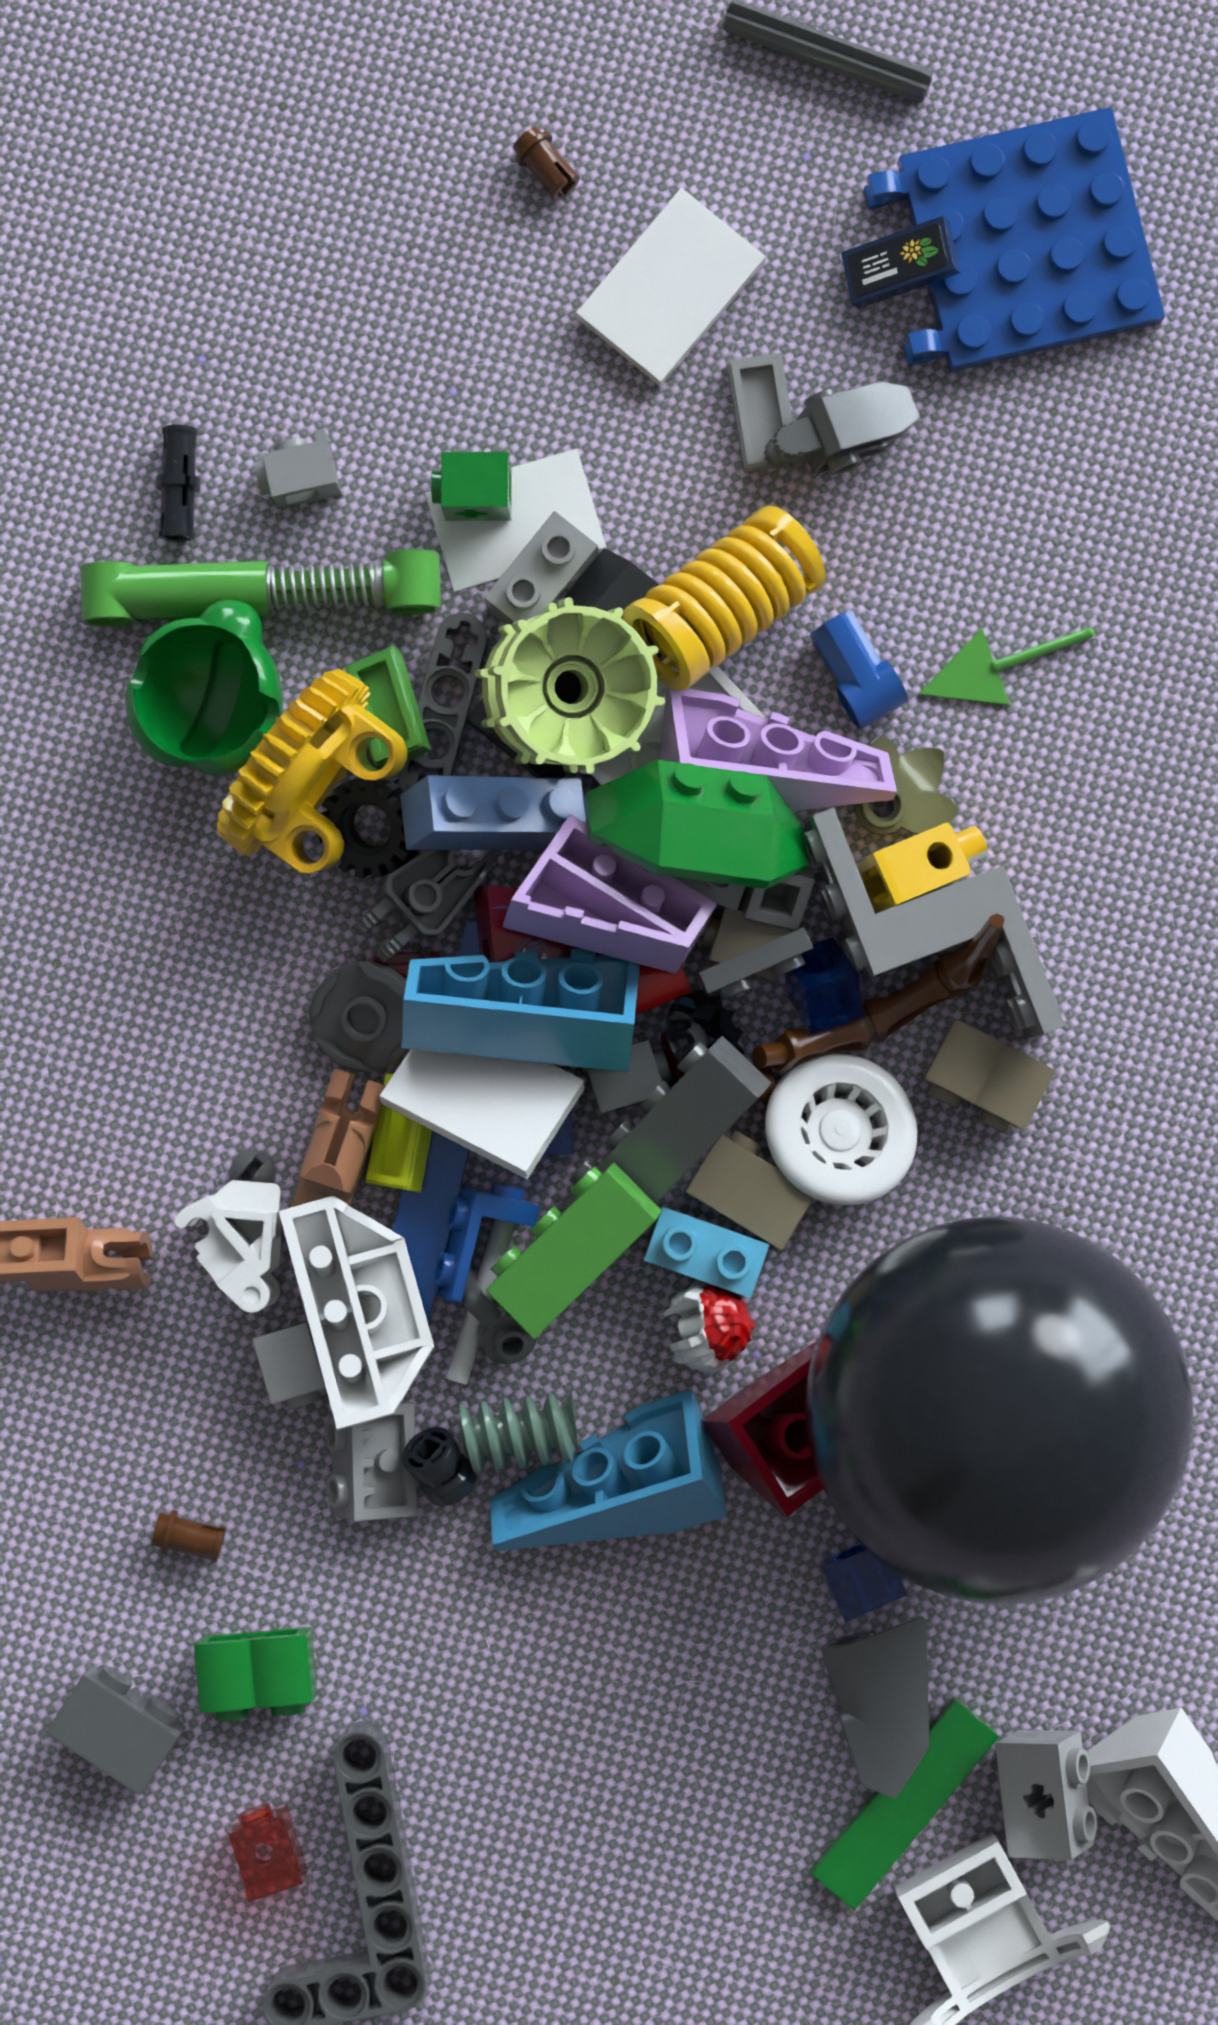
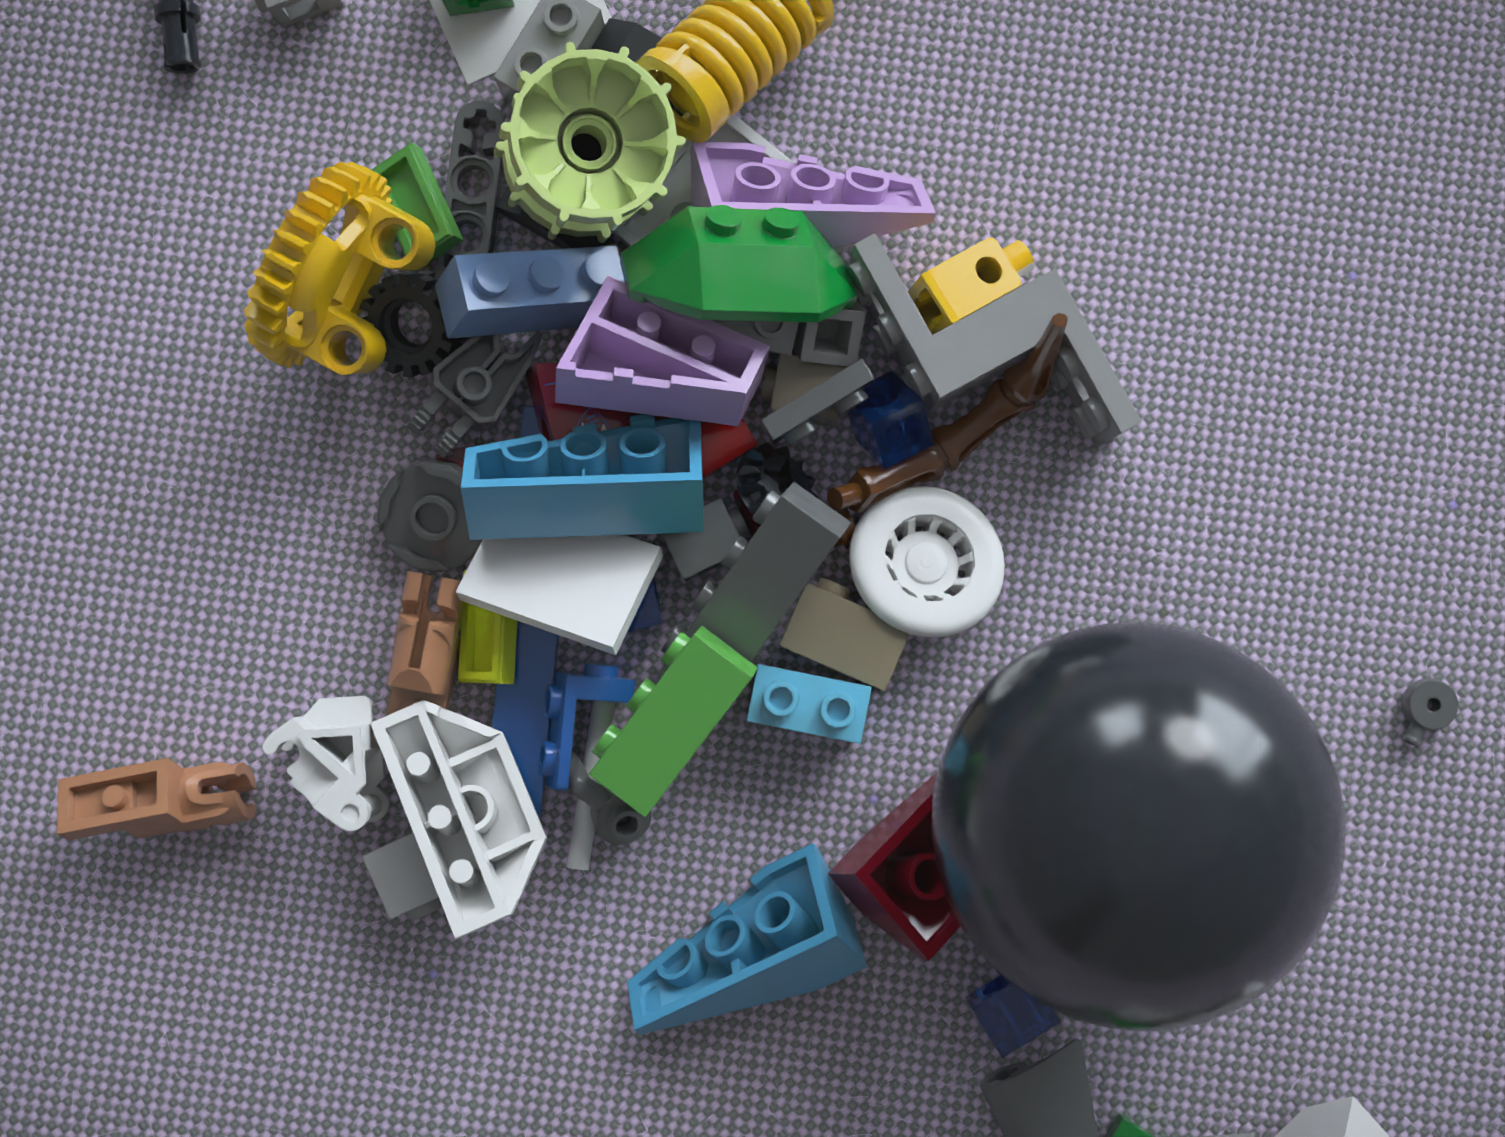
camera: 10 degrees left, 0 degrees up
bright green piece [80,549,442,627] -> none
green piece [125,599,284,776] -> none
reddish brown pin [151,1510,226,1563] -> none
dark grey hinge [230,1150,276,1183] -> none
light grey bracket [325,1401,418,1522] -> none
black wheel [402,1427,477,1507] -> none
sand green piece [460,1391,578,1474] -> none
piece [663,1284,755,1373] -> none
blue piece [809,610,908,730] -> none
olive plate [854,736,959,835] -> none
bright green piece [918,628,1095,706] -> none
dark tan brick [922,1019,1056,1135] -> none

